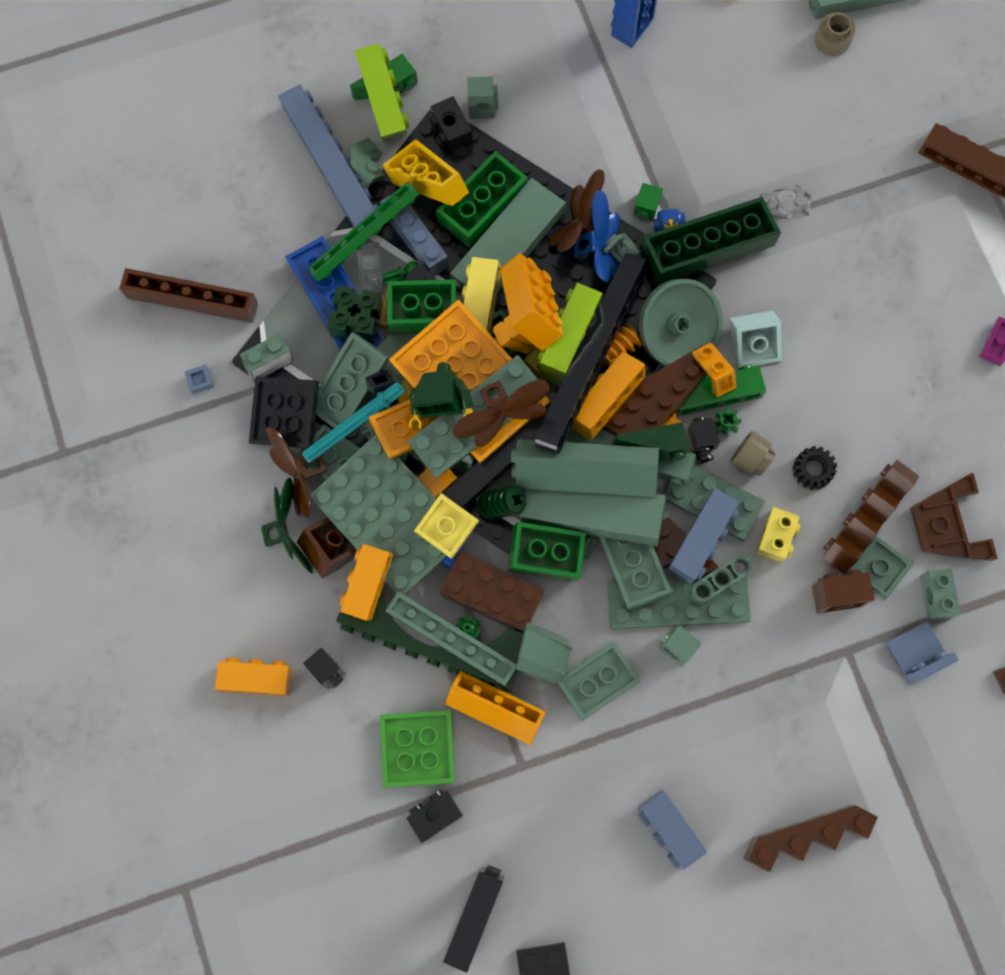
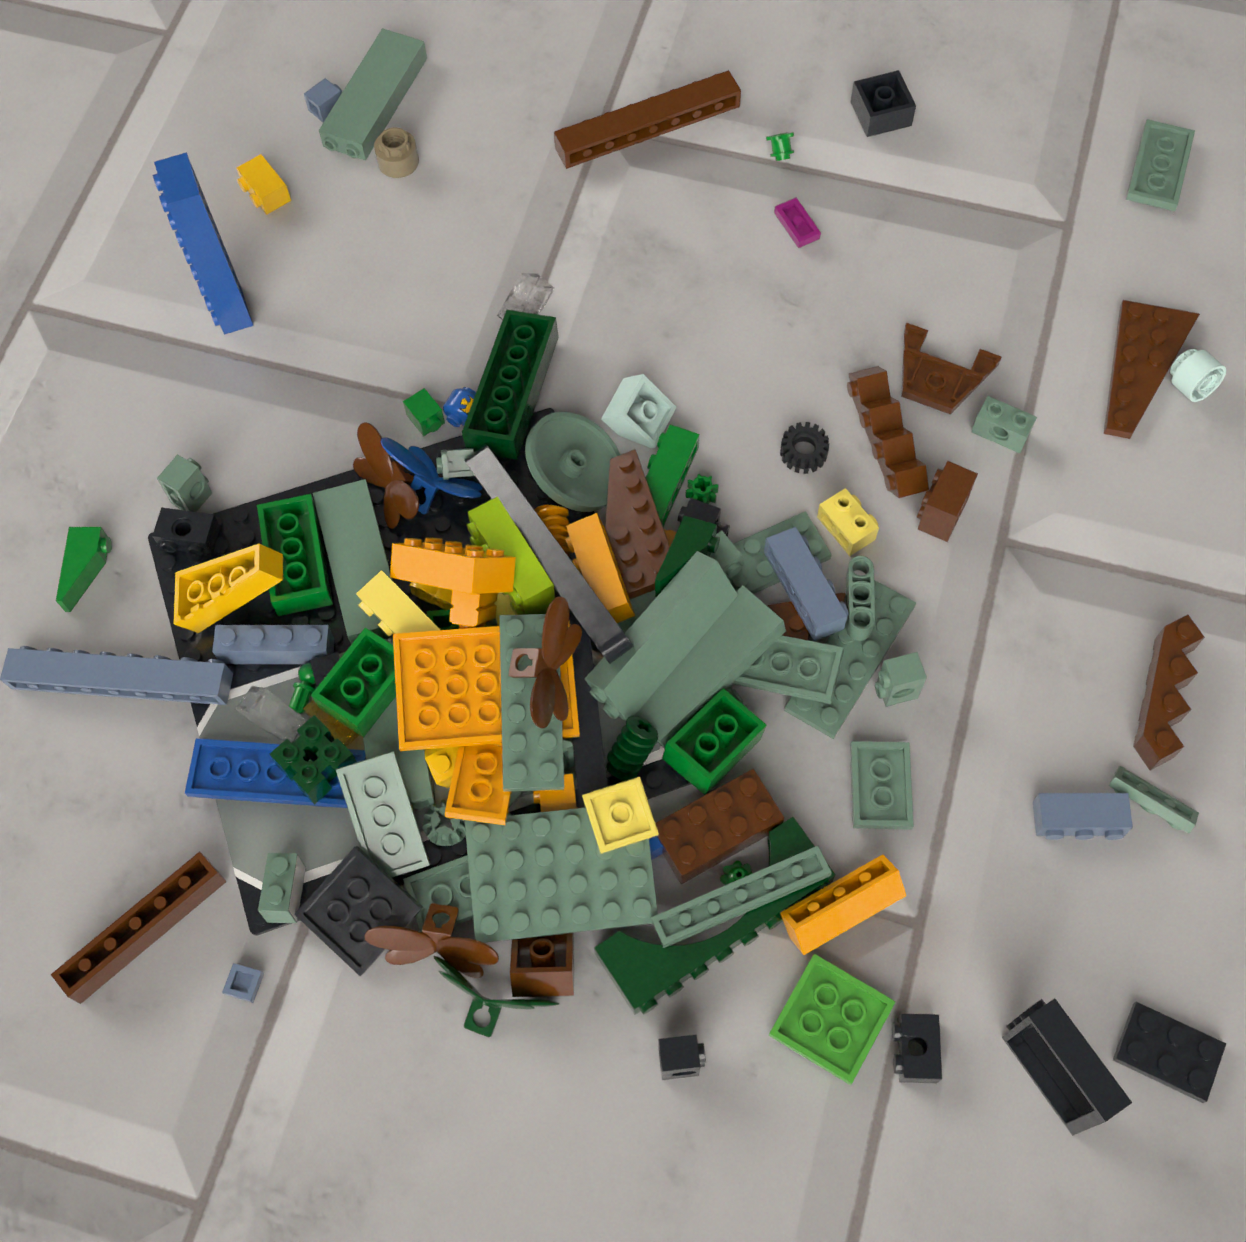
camera: 55 degrees left, 10 degrees down
light orange brick [215,657,292,696] -> none
teal axle [303,382,405,462] -> none
green plate [308,181,419,282] -> none
light orange brick [339,544,394,621] -> none
sand green plate [348,138,384,185] -> none
lime brick [354,43,410,141] -> none
black brick [365,370,399,409] -> none
dark green torso [409,362,473,430] -> none
sand green slope [515,623,572,684] -> none
light orange bracket [692,343,737,398] -> none
dark tan piece [730,430,776,476] -> none
sand green tile [848,536,913,600] -> none
sand blue bracket [887,622,959,684] -> none
none -> sand green plate [1109,766,1199,834]

